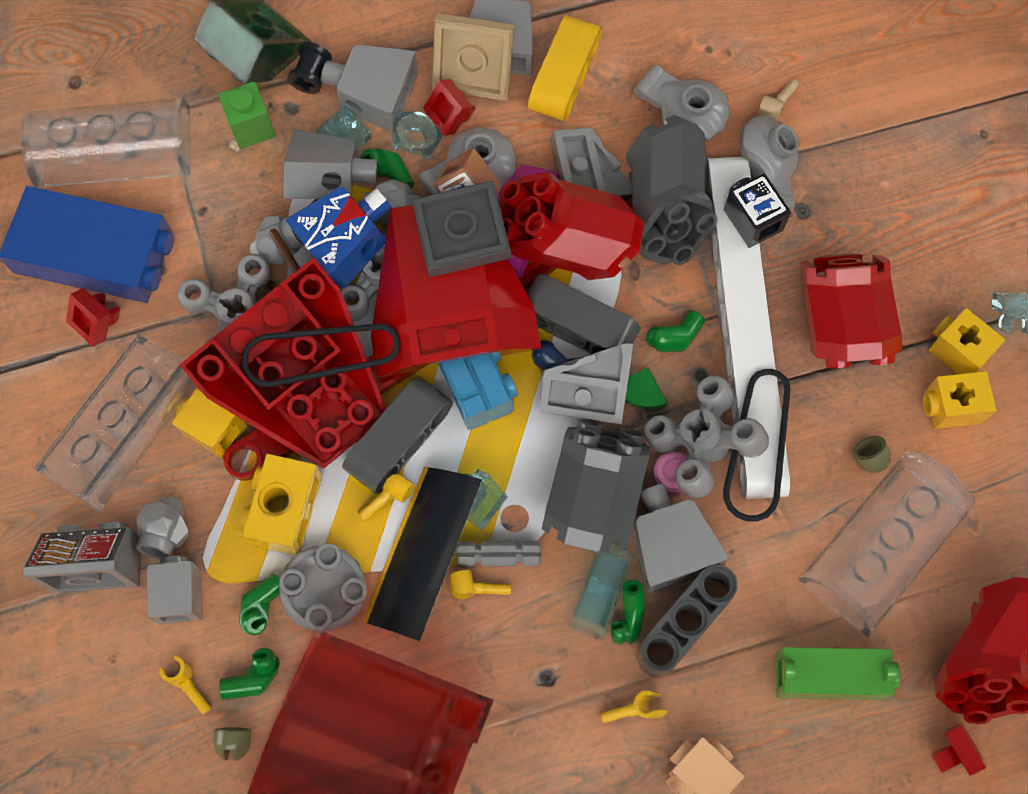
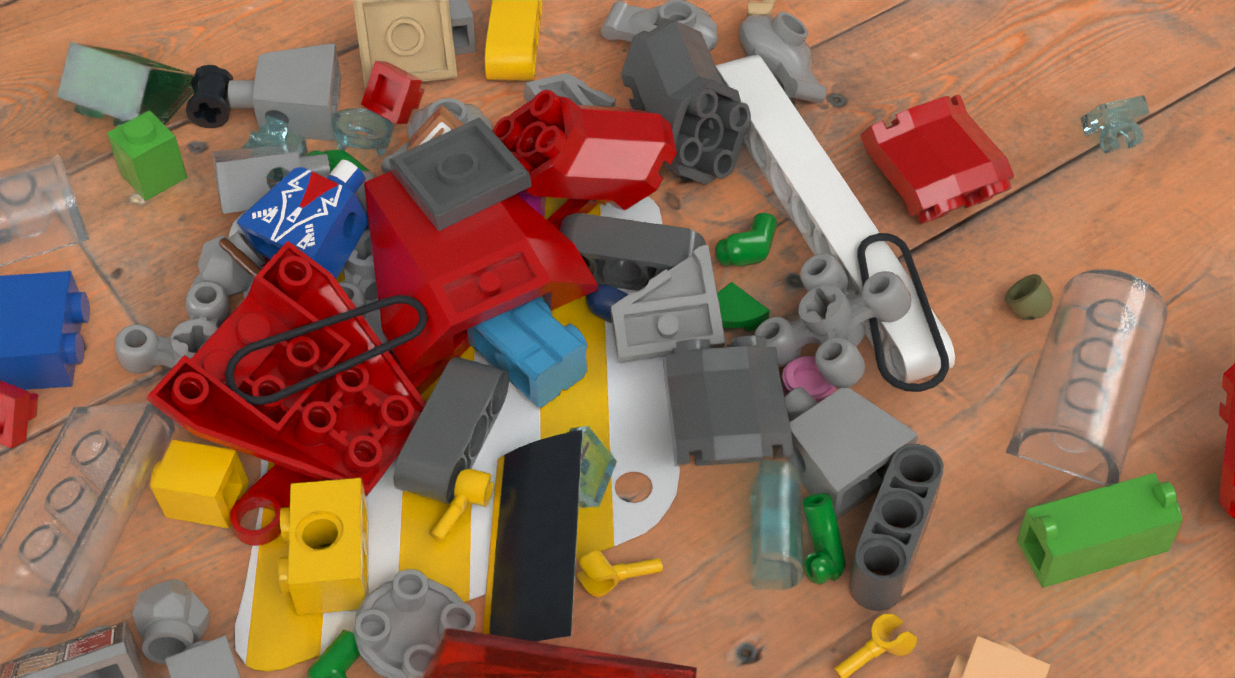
camera: 20 degrees left, 20 degrees down
light grey axle [456,541,541,567] -> none
black brick [723,173,791,248] -> none
yellow brick [923,371,997,429] -> none
yellow brick [928,308,1006,374] -> none

